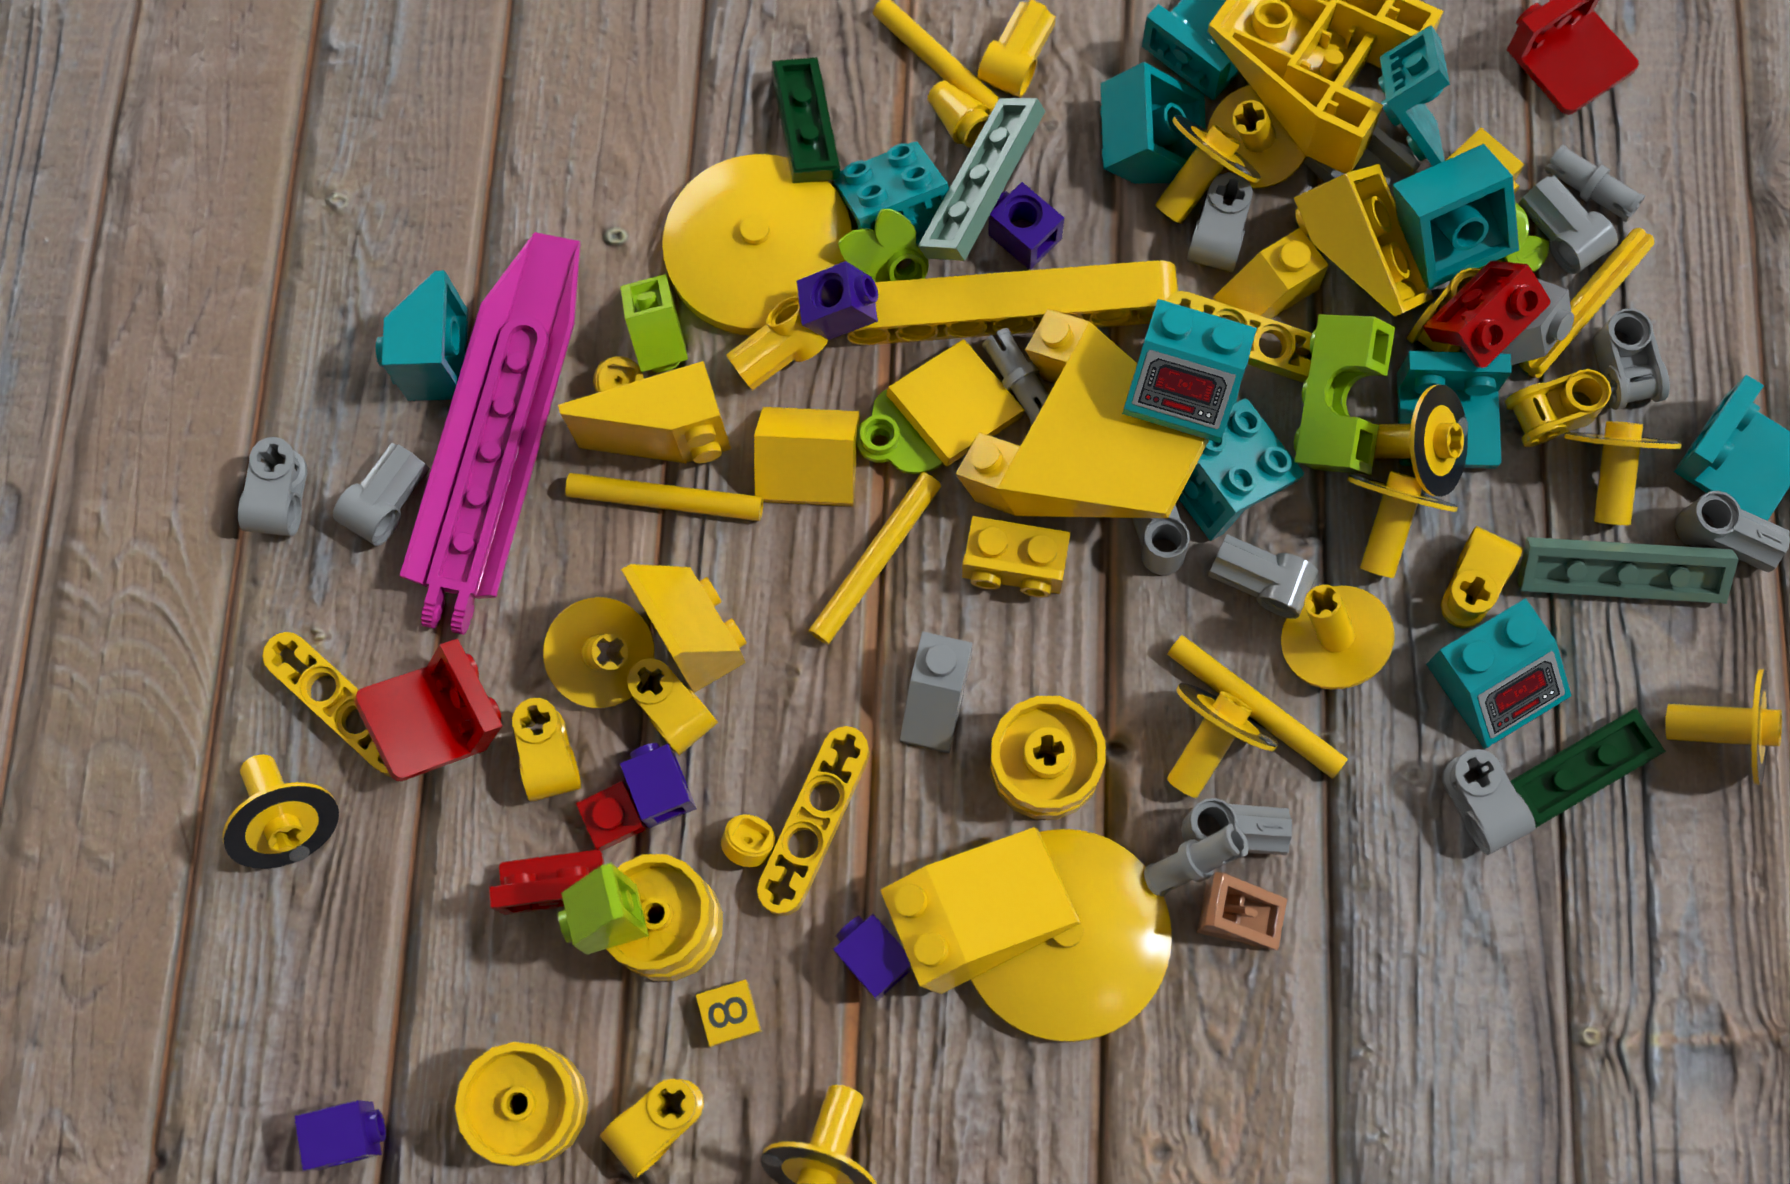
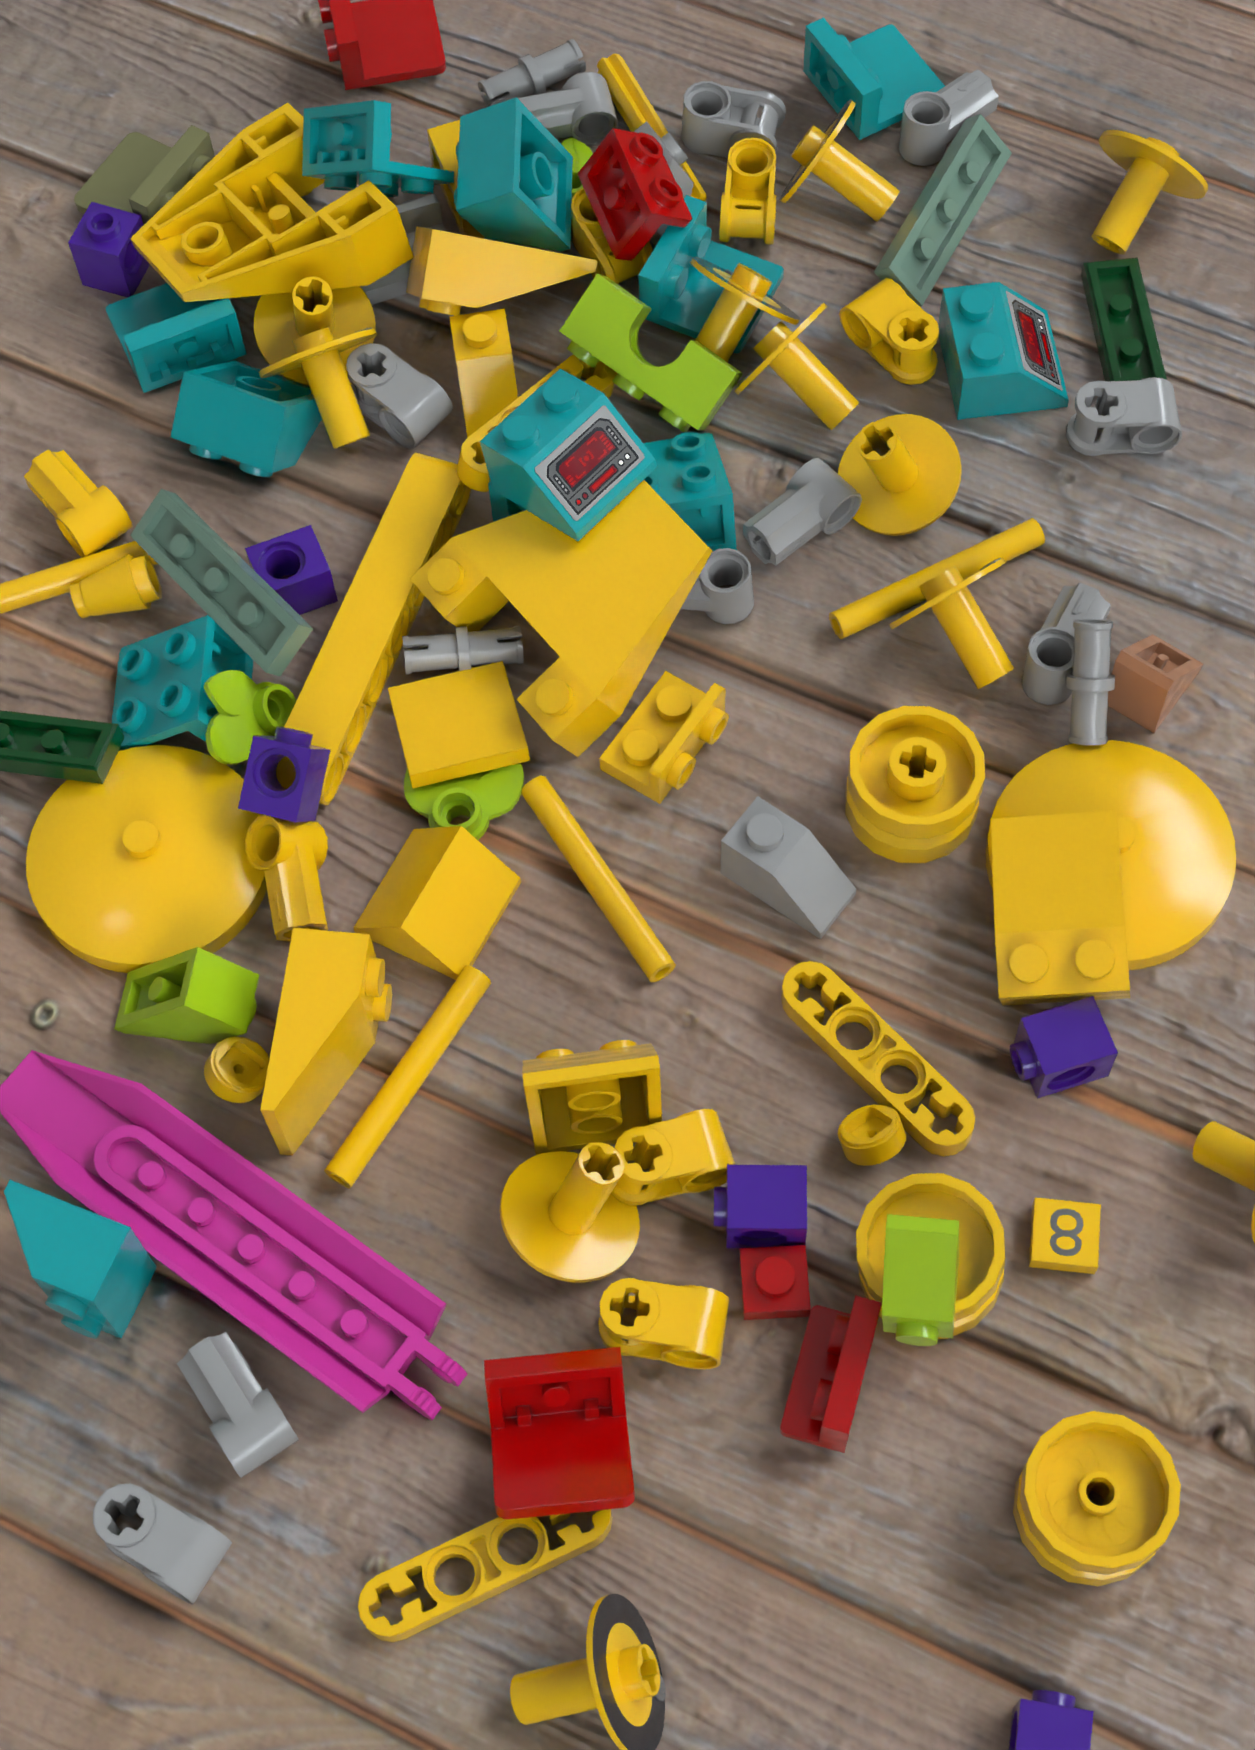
camera: 70 degrees left, 10 degrees down
yellow piece [600,1079,704,1179] -> none

